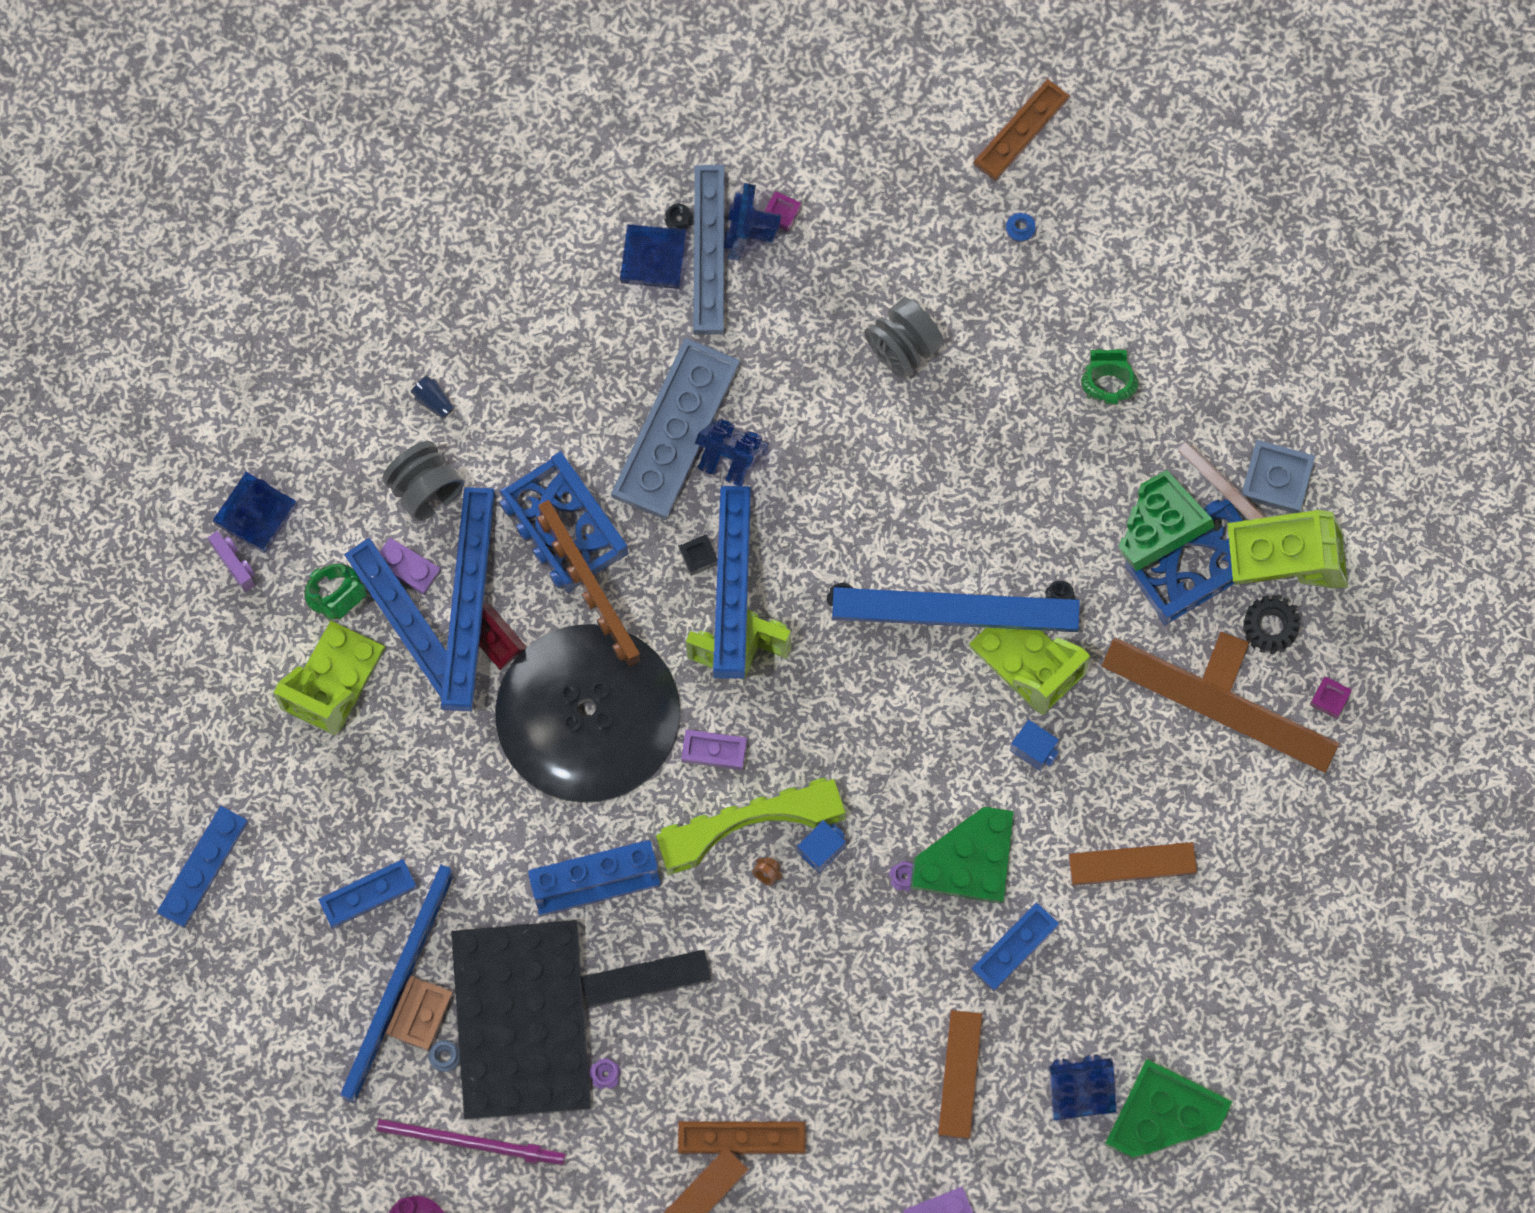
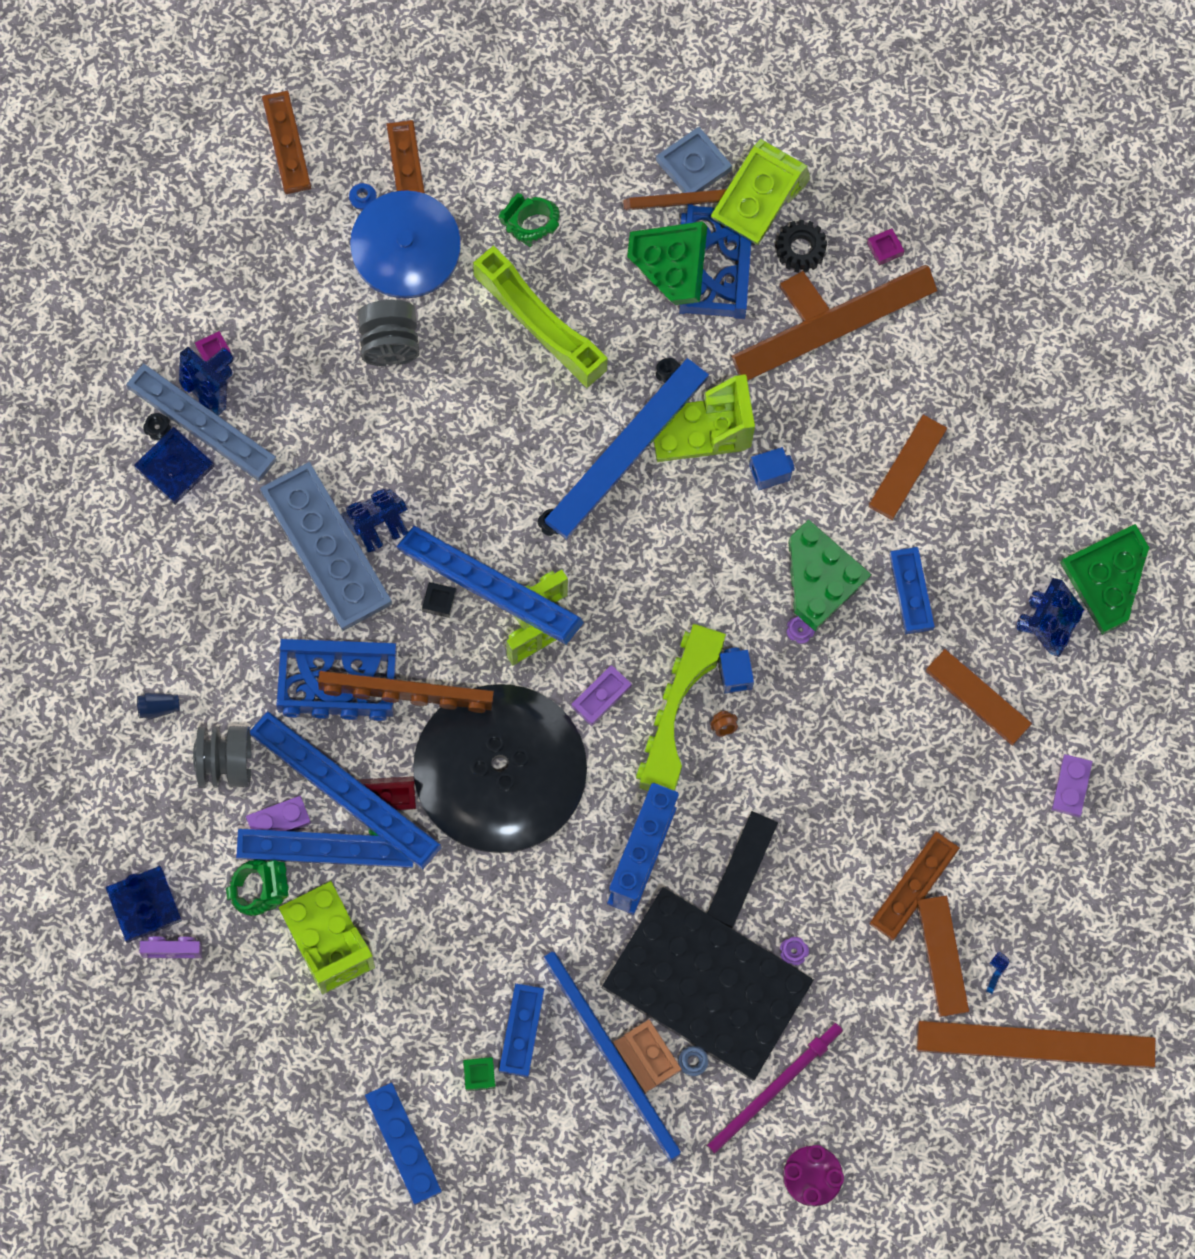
camera: 60 degrees left, 0 degrees up
none -> blue dish [350,190,461,298]
none -> dark orange tile [387,120,425,194]
none -> green plate [463,1057,496,1092]
none -> lime arch [473,245,608,388]

